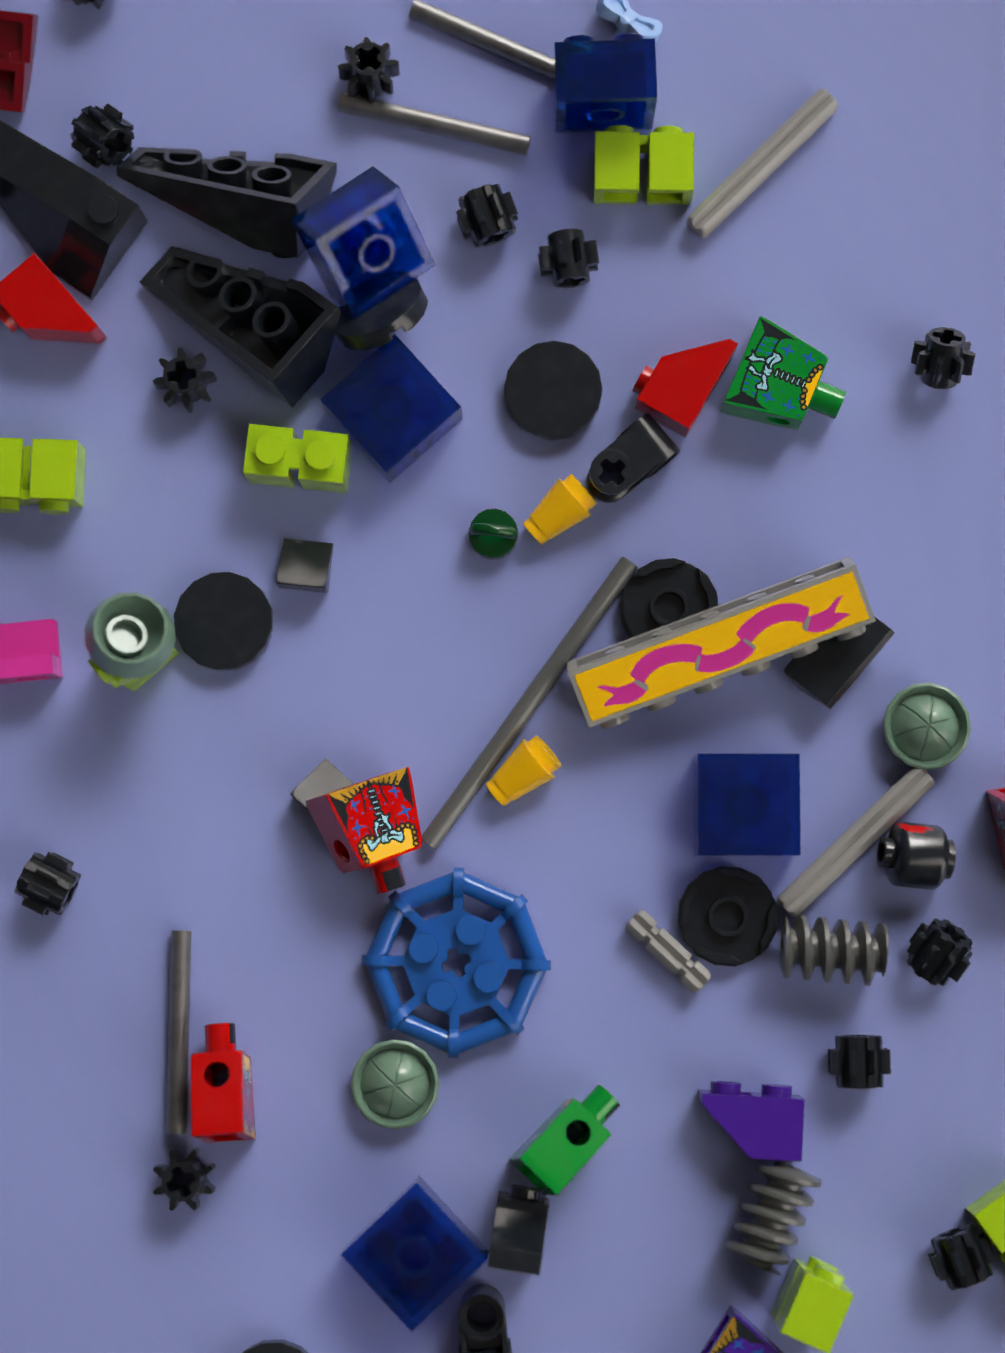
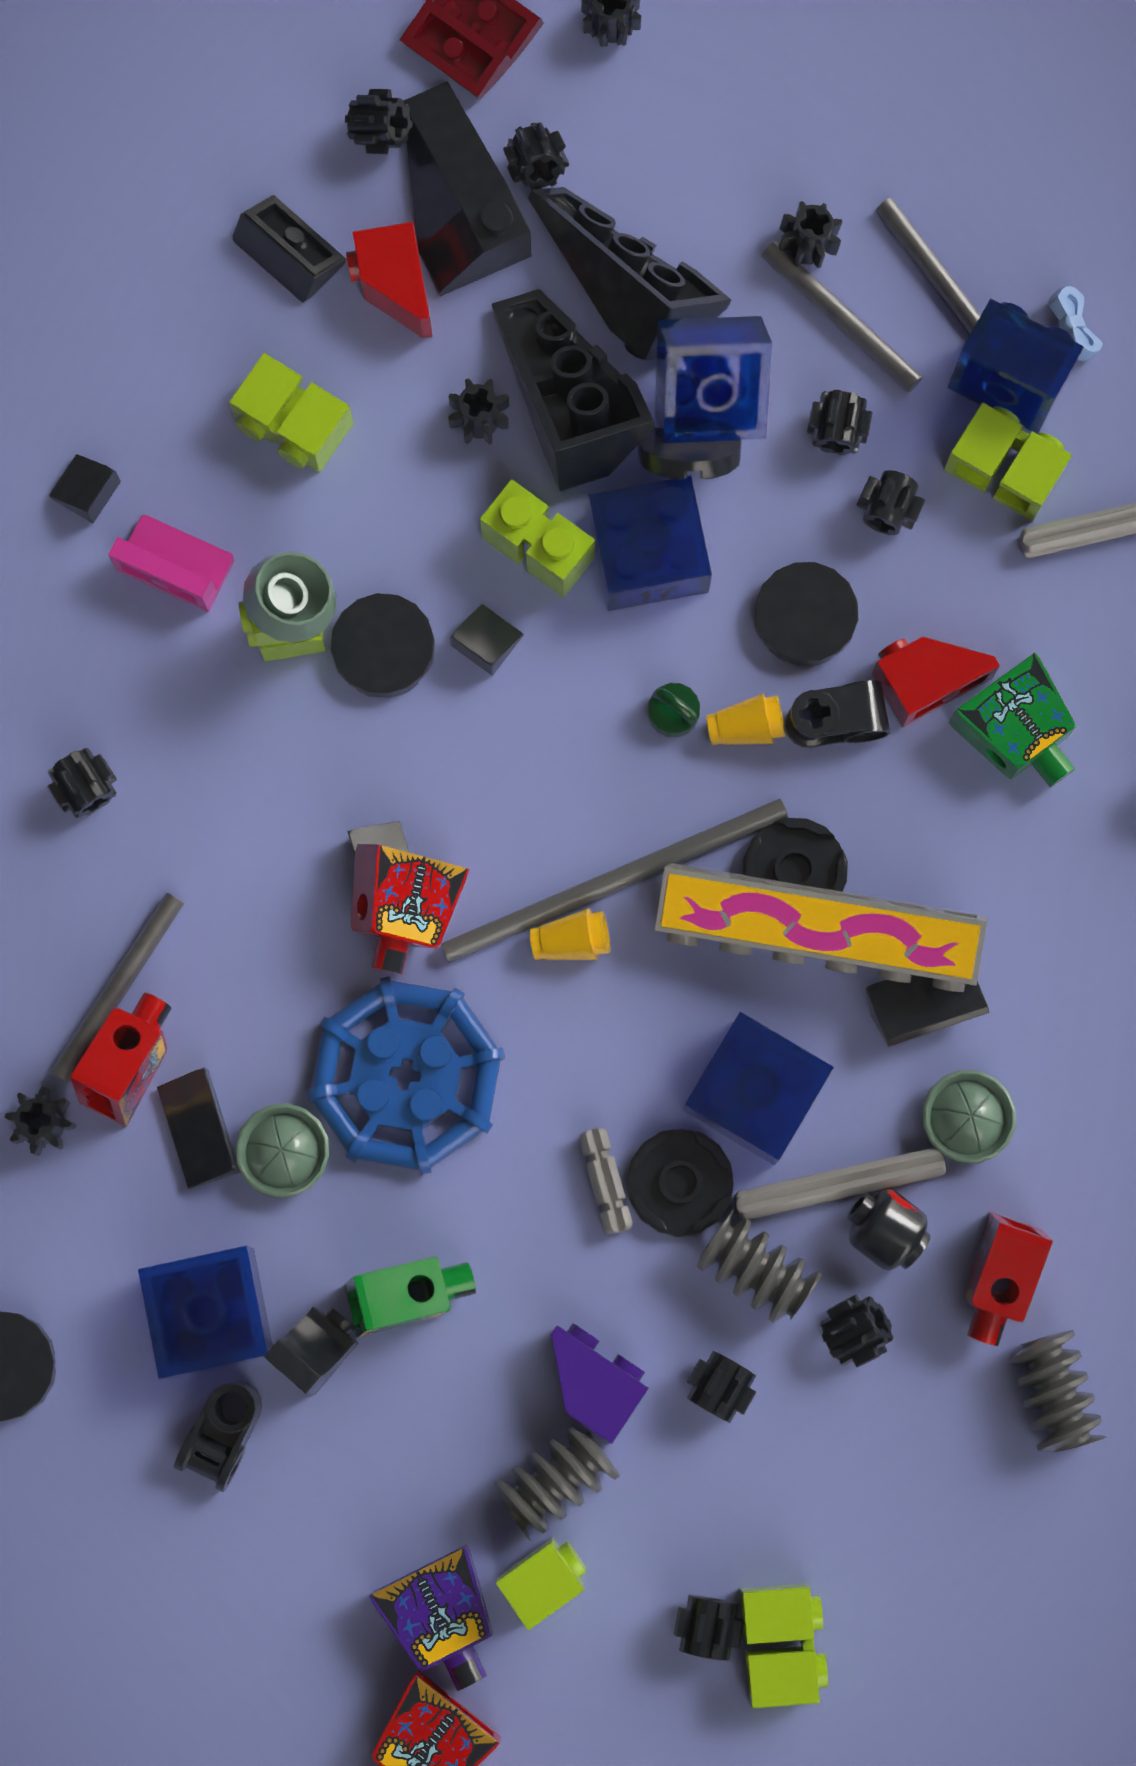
camera: 25 degrees right, 5 degrees down
none -> black slope [157,1067,240,1189]

